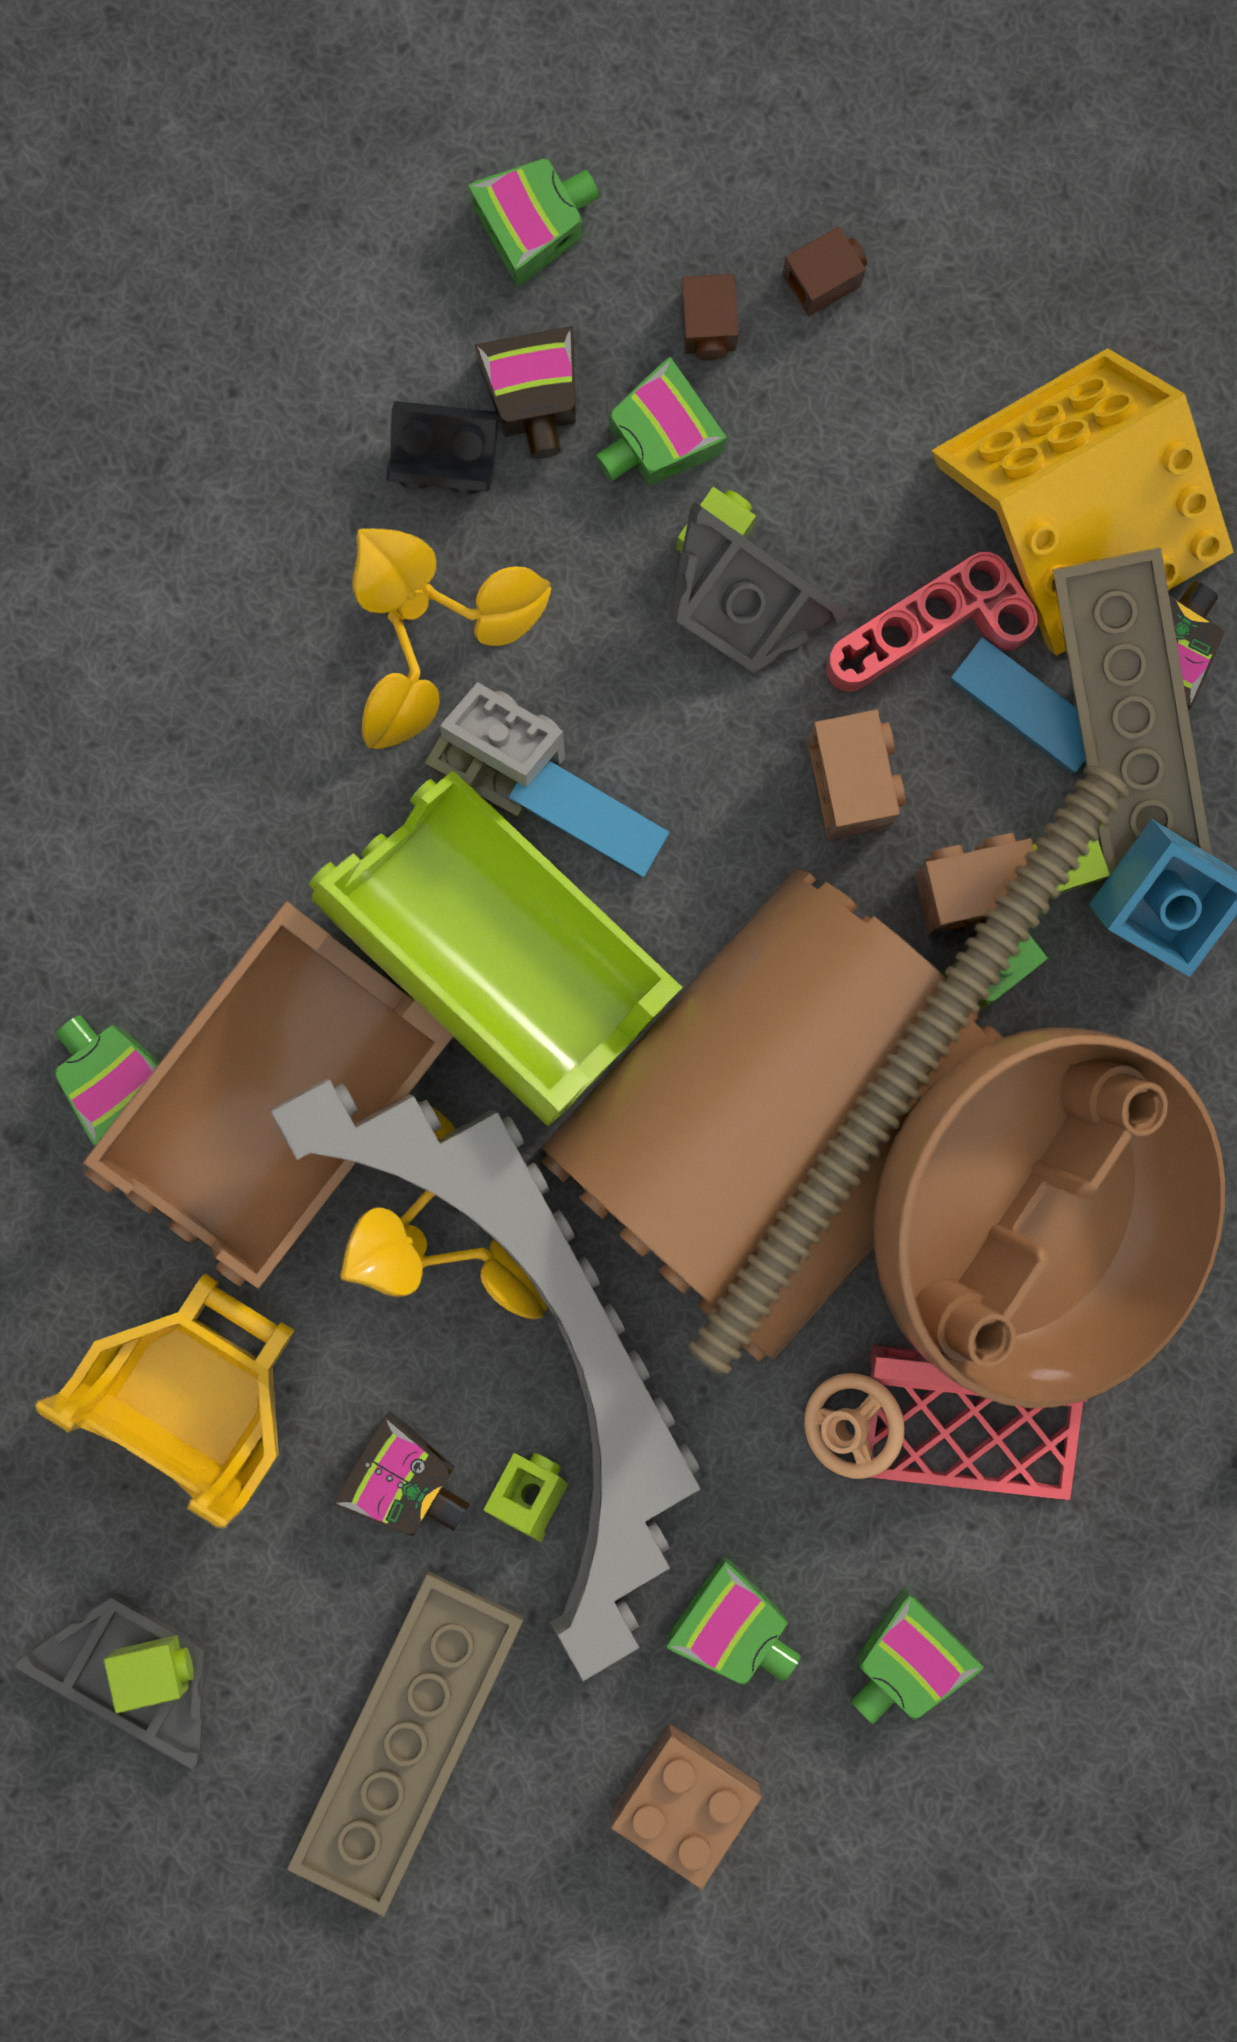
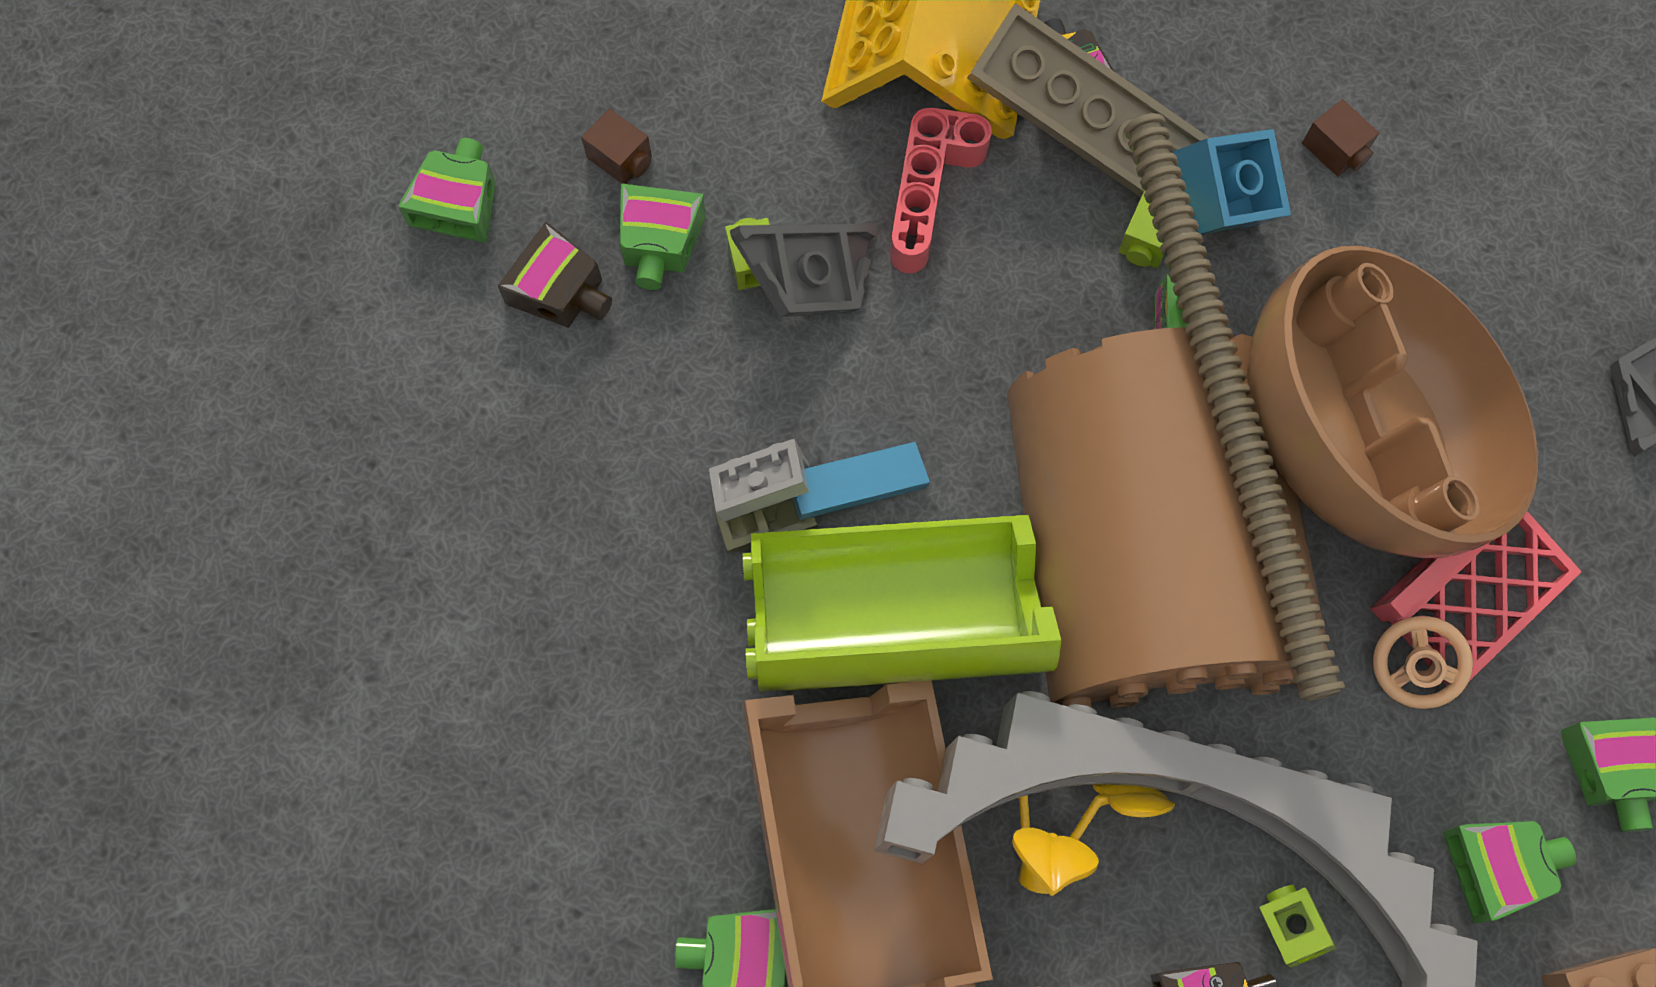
camera: 45 degrees left, 15 degrees down
yellow plant [352,529,551,749] -> none
black bracket [386,401,498,494] -> none
reddish brown brick [782,226,867,317] -> none
medium nougat brick [807,709,906,841] -> none
medium nougat brick [914,833,1034,935] -> none
dark azure tile [949,637,1085,775] -> none

